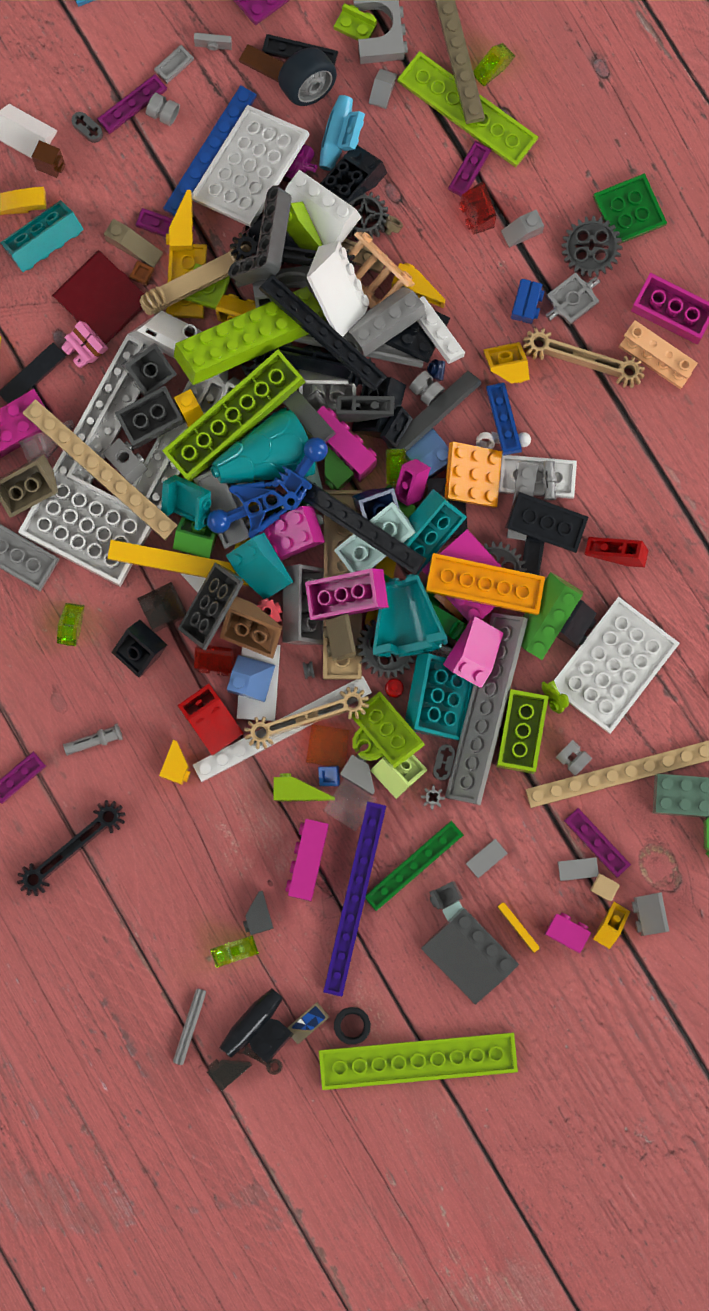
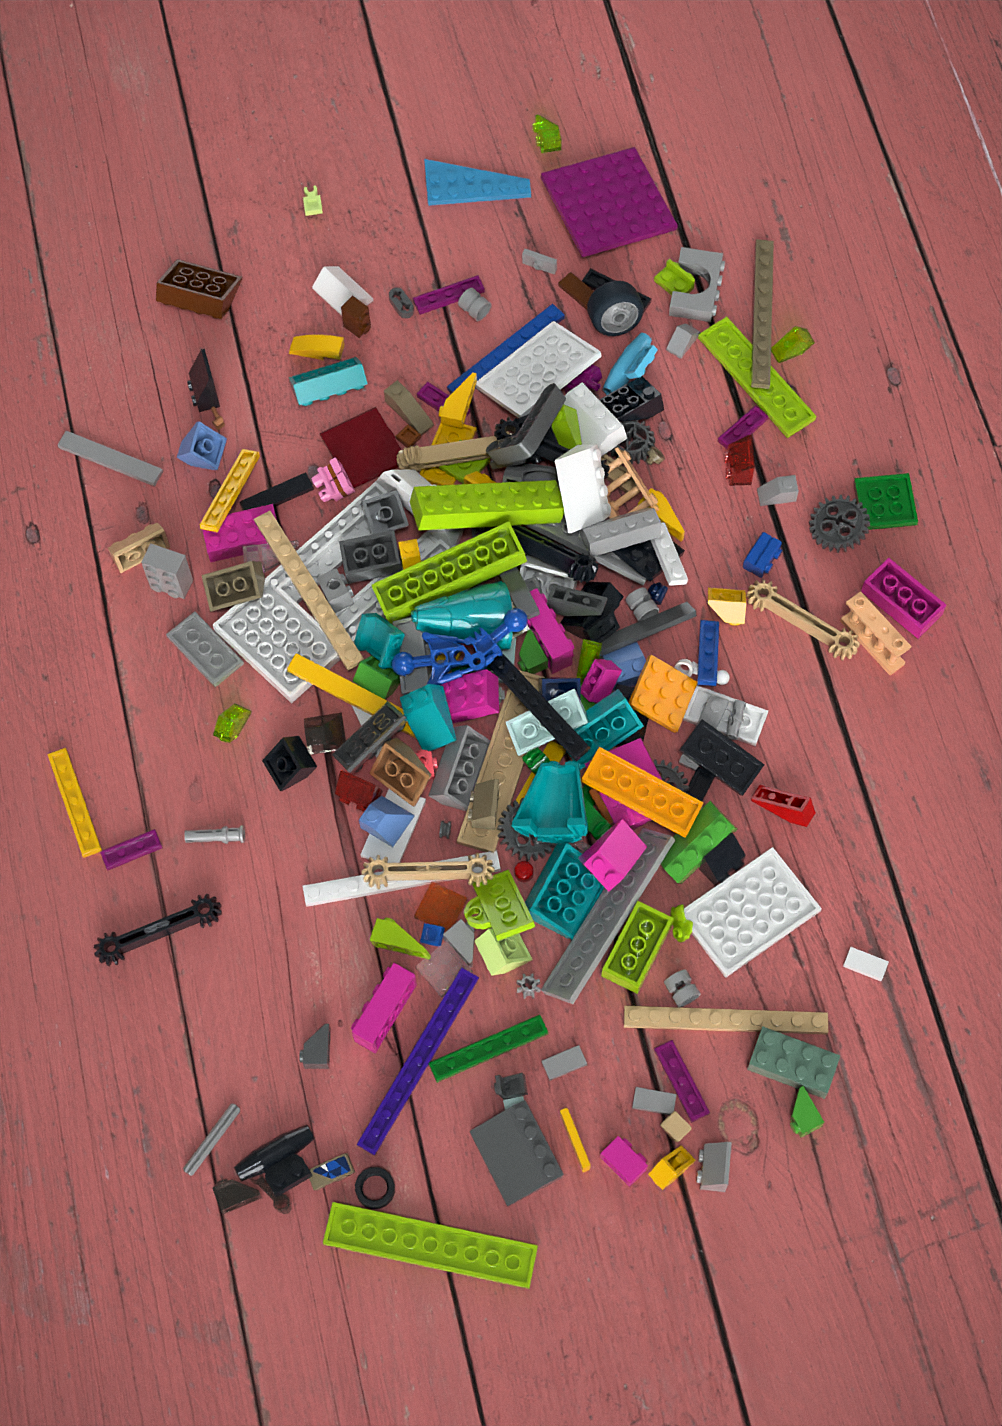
camera: 20 degrees right, 15 degrees down
light grey tile [154,45,194,84] -> none
yellow slope [159,740,191,785] -> none
red slope [177,684,244,756] -> none
clear neon green slope [210,935,259,968] -> none
black tile [259,274,387,392] -> none
dark pink brick [305,568,389,621] -> none
dark grey beam [433,744,455,781] -> none
light grey plate [546,273,600,325] -> none

